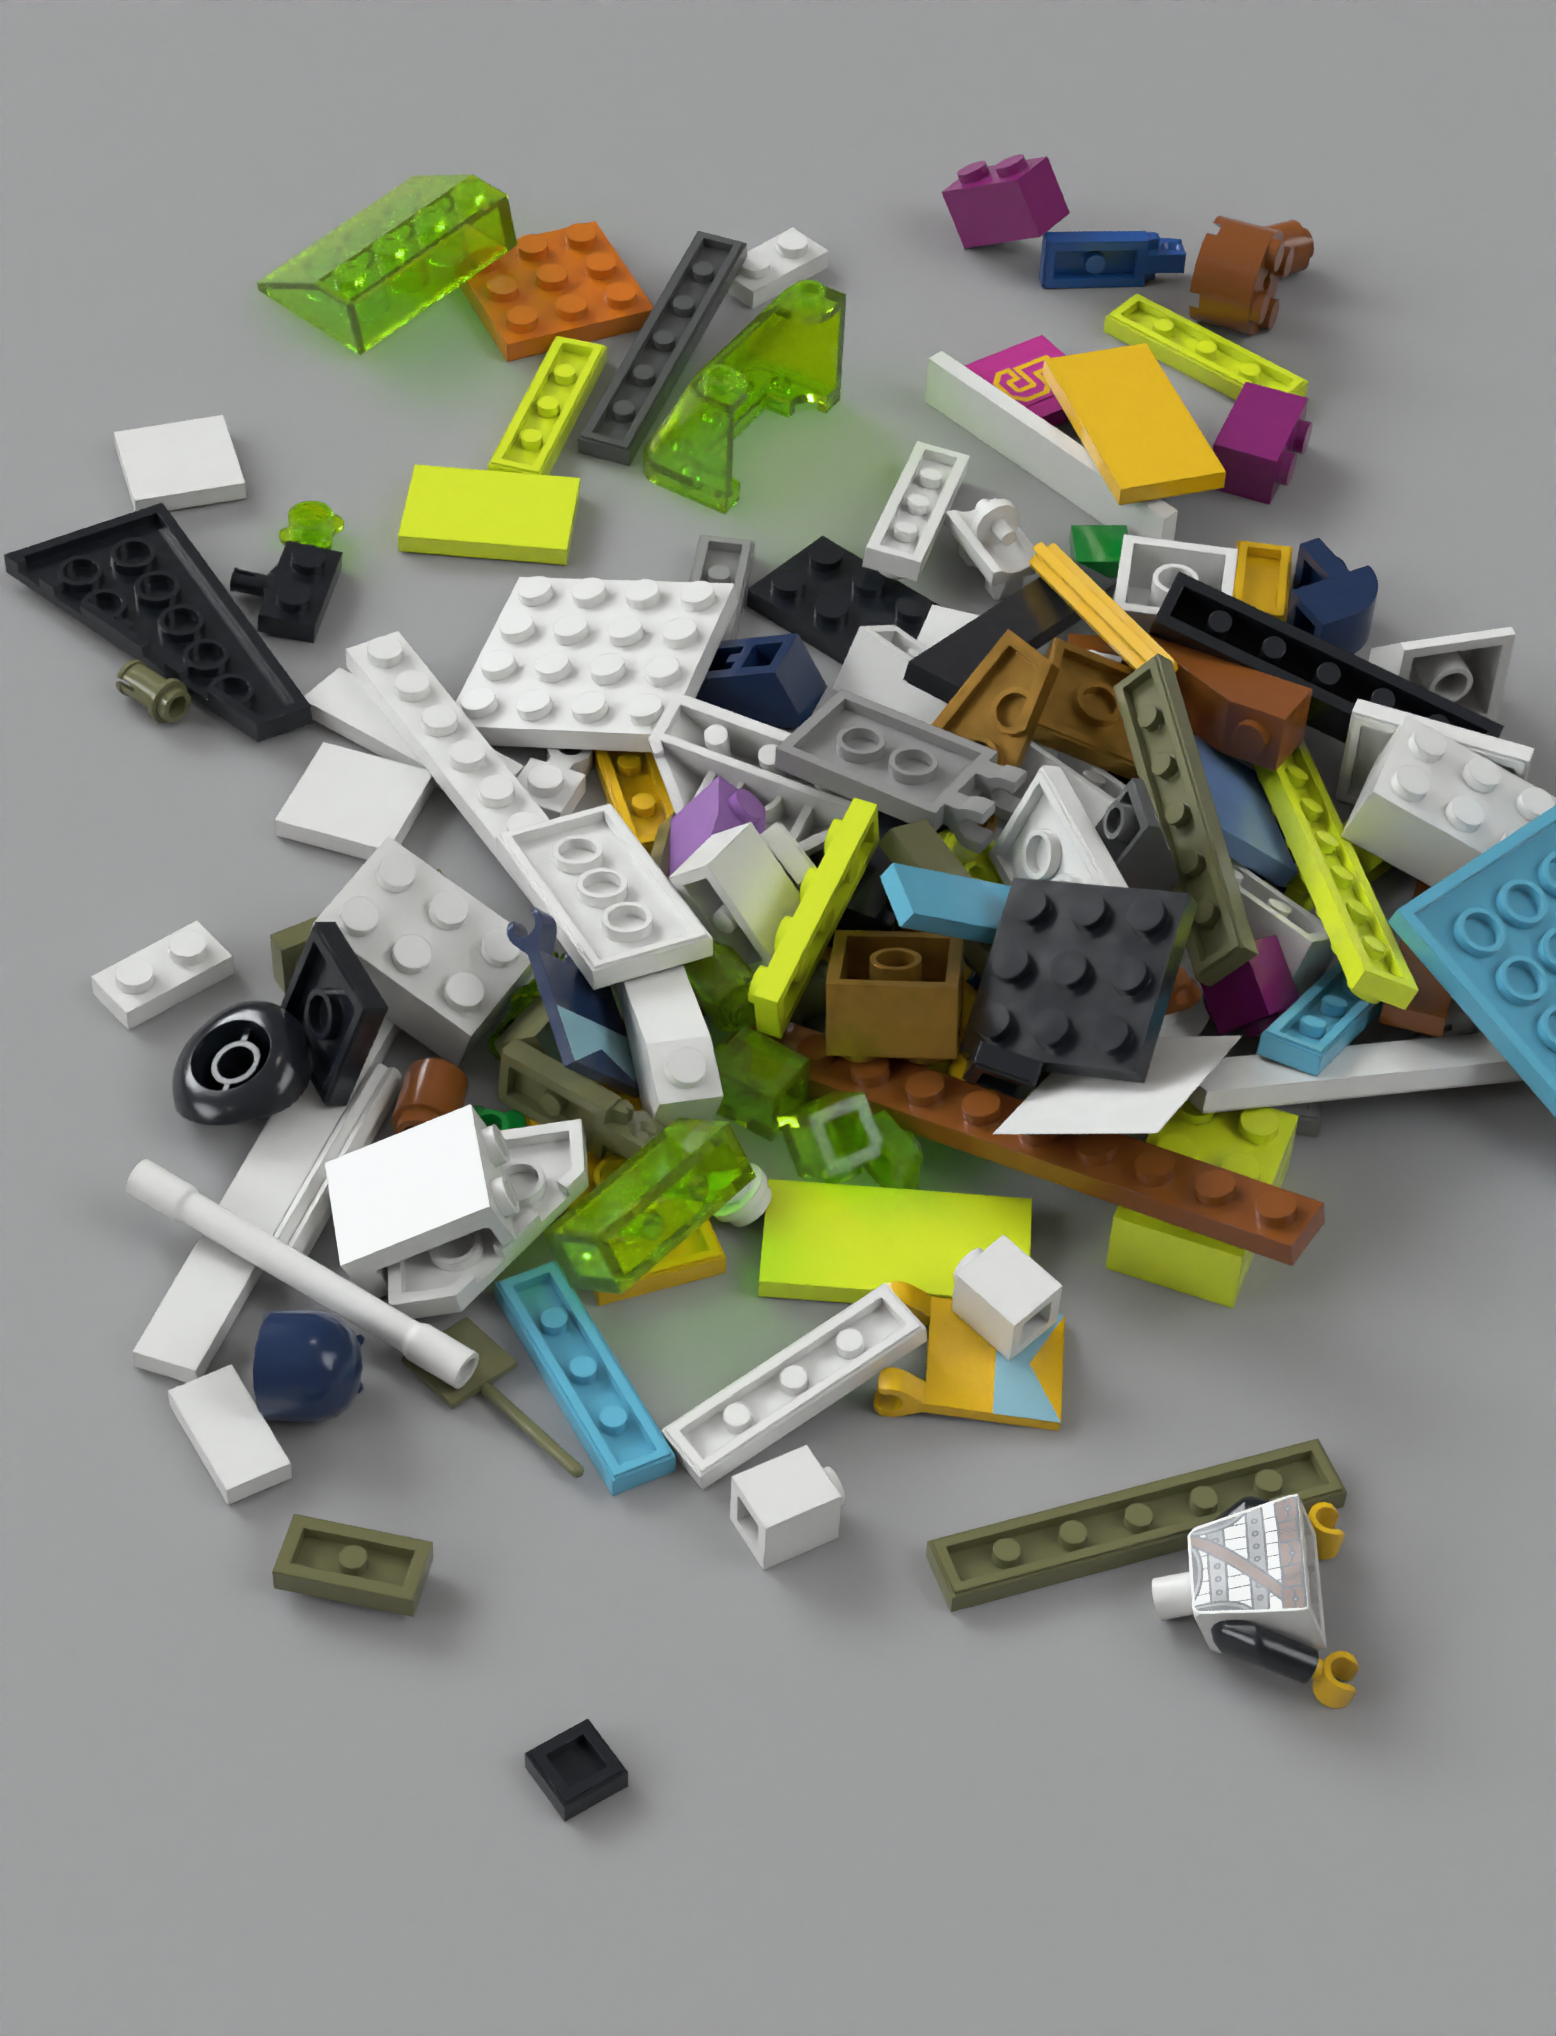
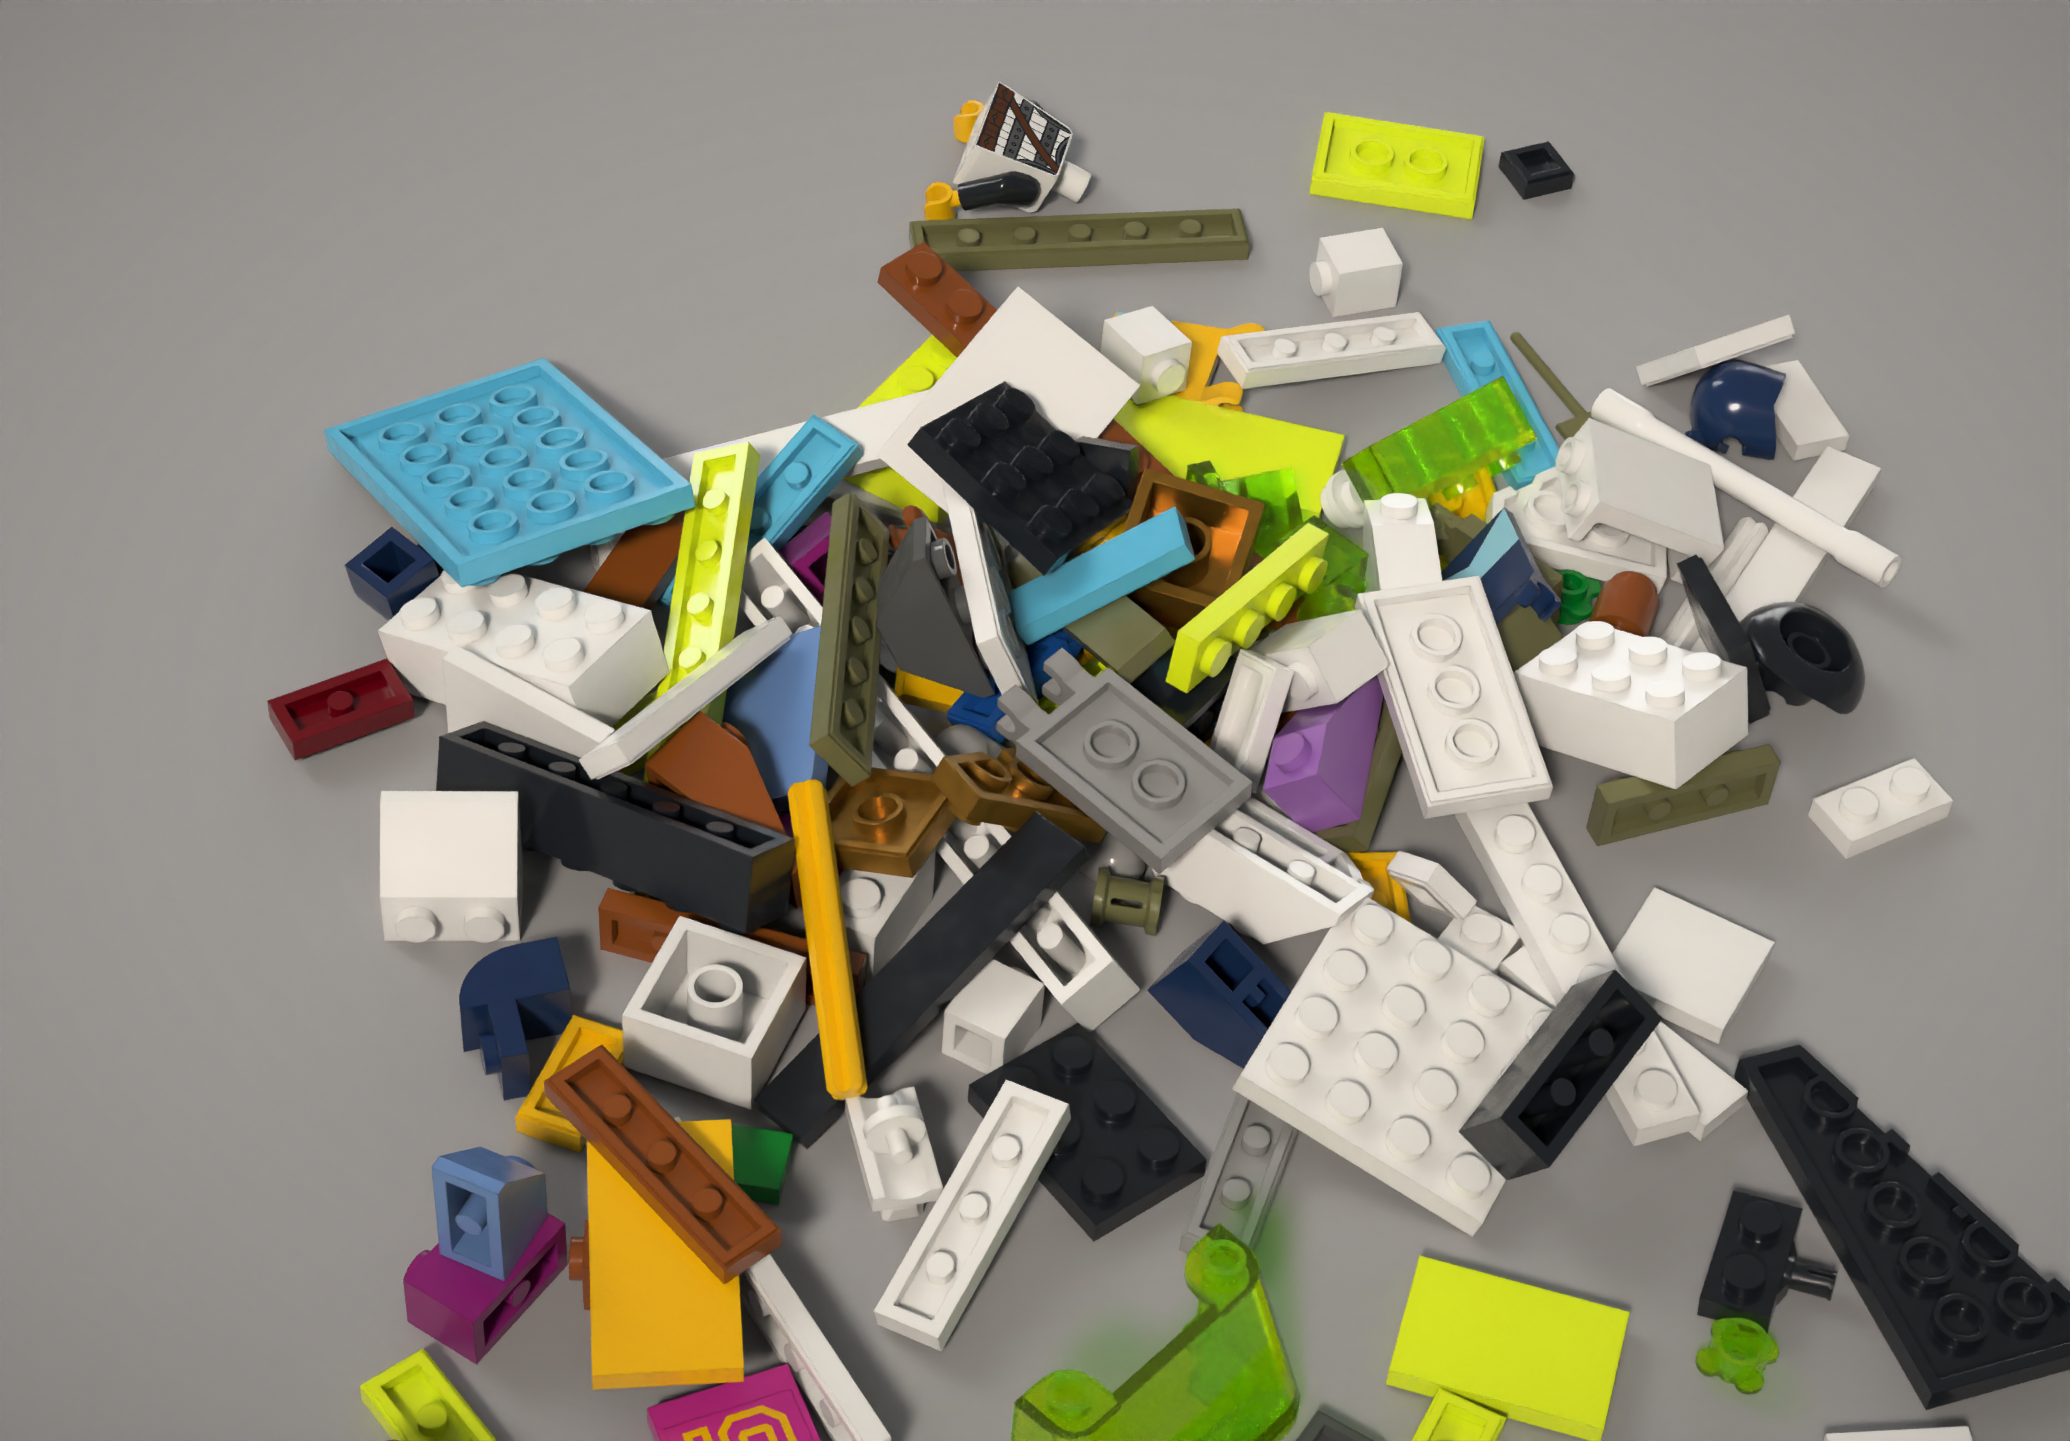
camera: 170 degrees left, 0 degrees up
olive pin [116,659,191,723] -> none
olive plate [272,1514,434,1617] -> none
none -> medium blue slope [431,1146,548,1282]
none -> dark orange tile [544,1044,782,1285]
none -> white tile [579,615,793,780]
none -> neon yellow tile [1309,112,1485,219]
none -> white tile [1386,850,1477,920]
none -> black brick [1458,969,1663,1181]
none -> white tile [1636,314,1796,387]

